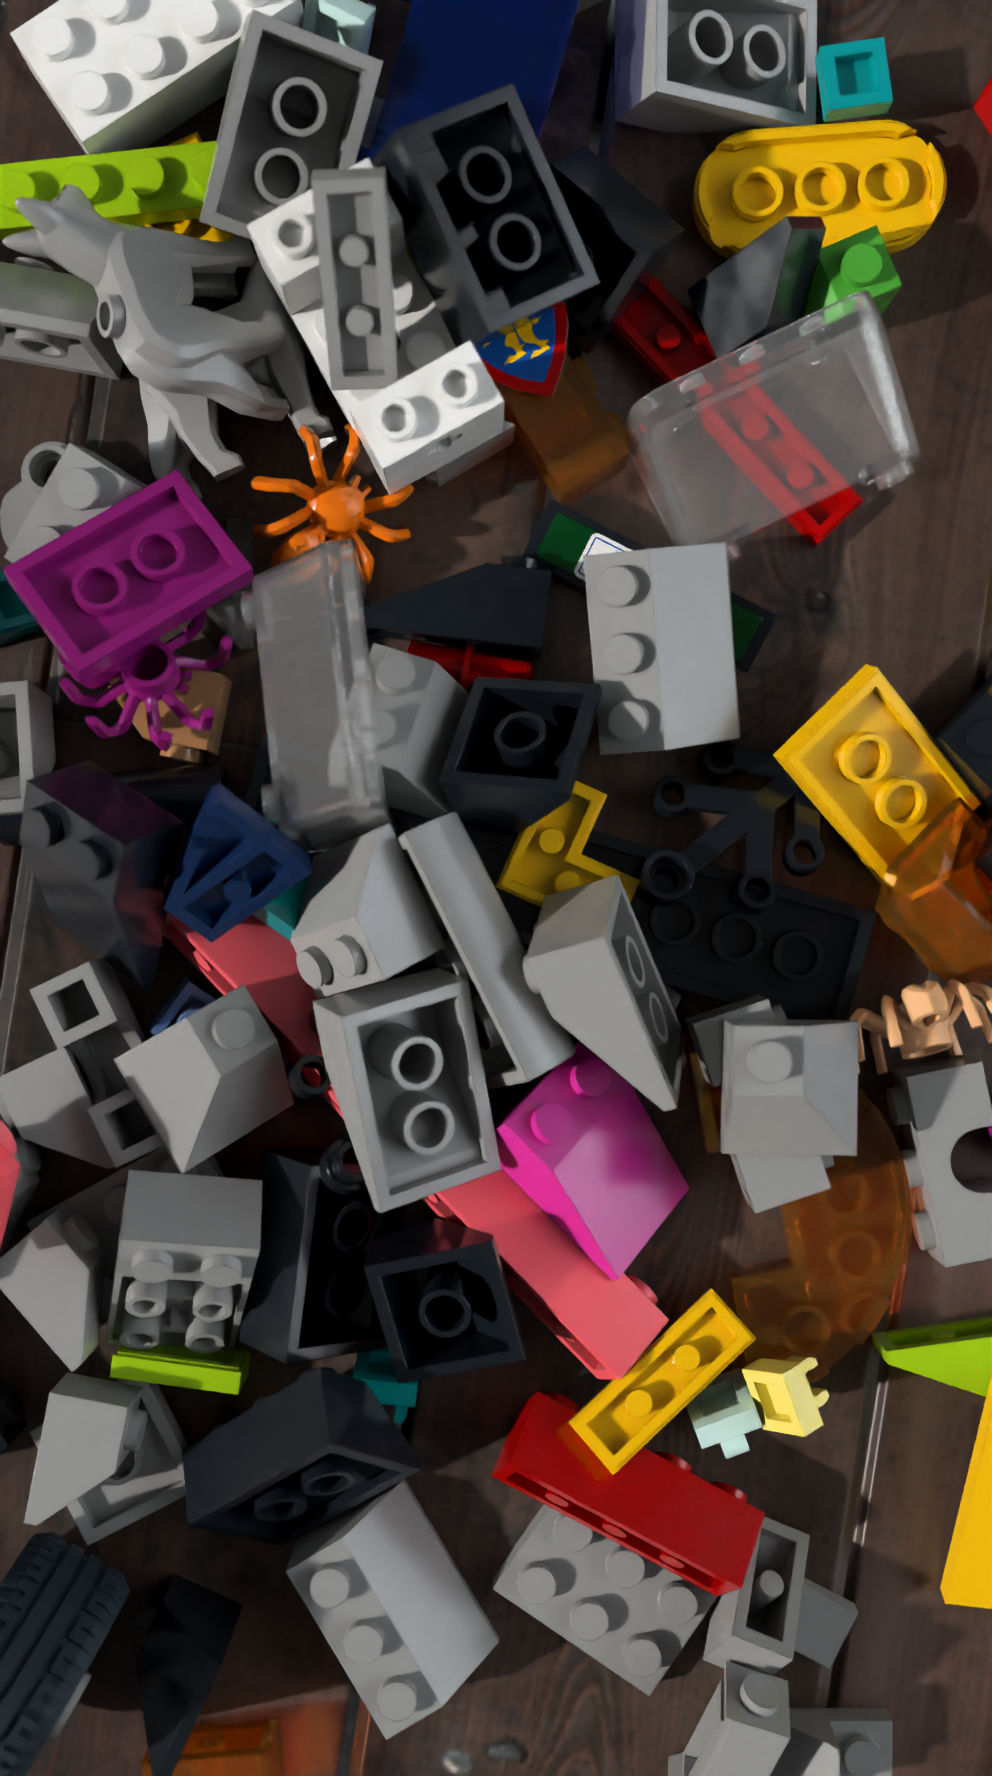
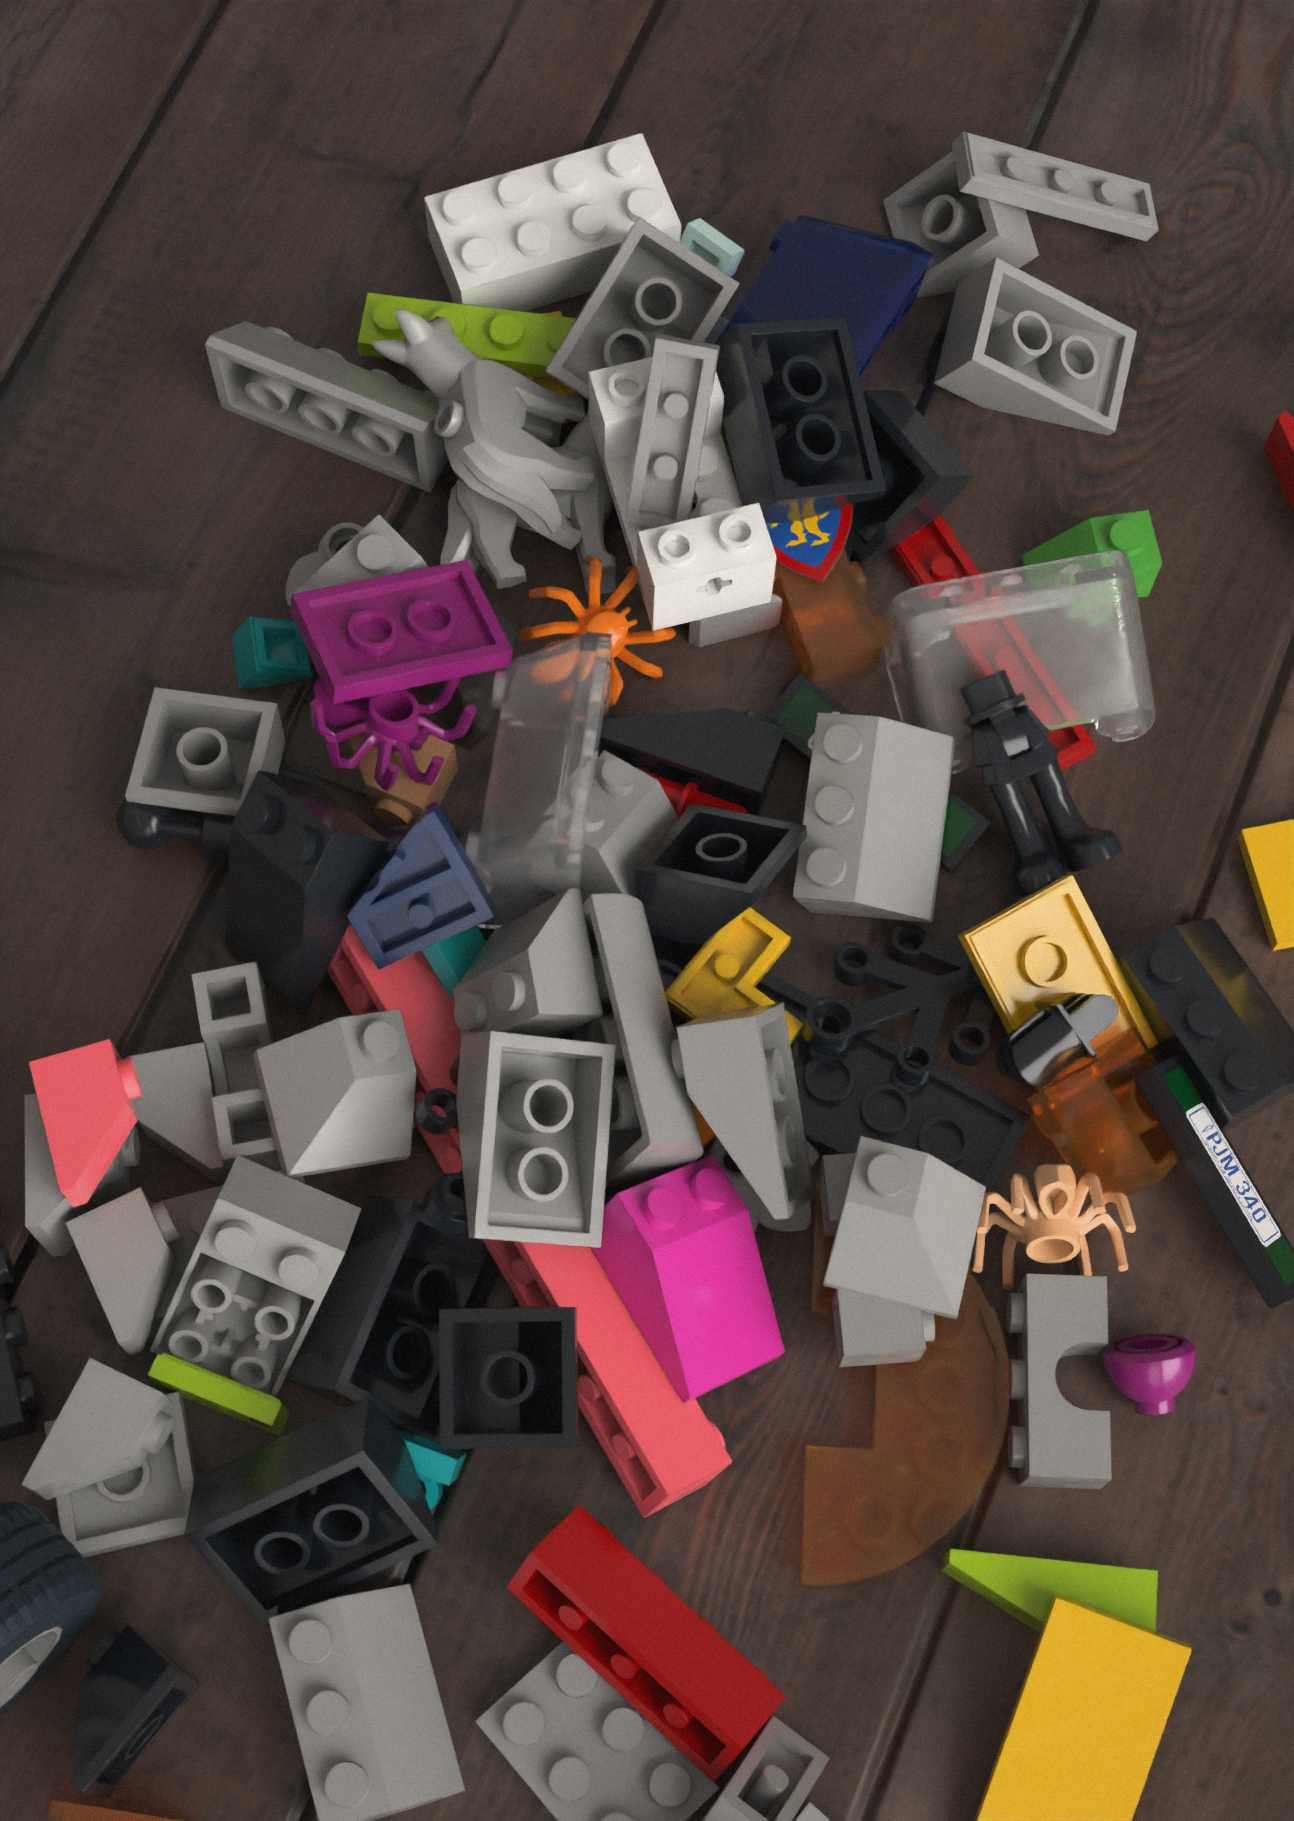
camera: 10 degrees right, 20 degrees down
yellow tile [568,1288,756,1475] -> none
light aqua tile [686,1368,763,1459] -> none
black slope [687,216,826,364] -> none
yellow tile [692,120,947,259] -> none
light yellow tile [741,1356,829,1437] -> none
teal tile [815,37,893,122] -> none
none -> black piece [959,669,1123,898]
none -> black arm [995,993,1118,1087]

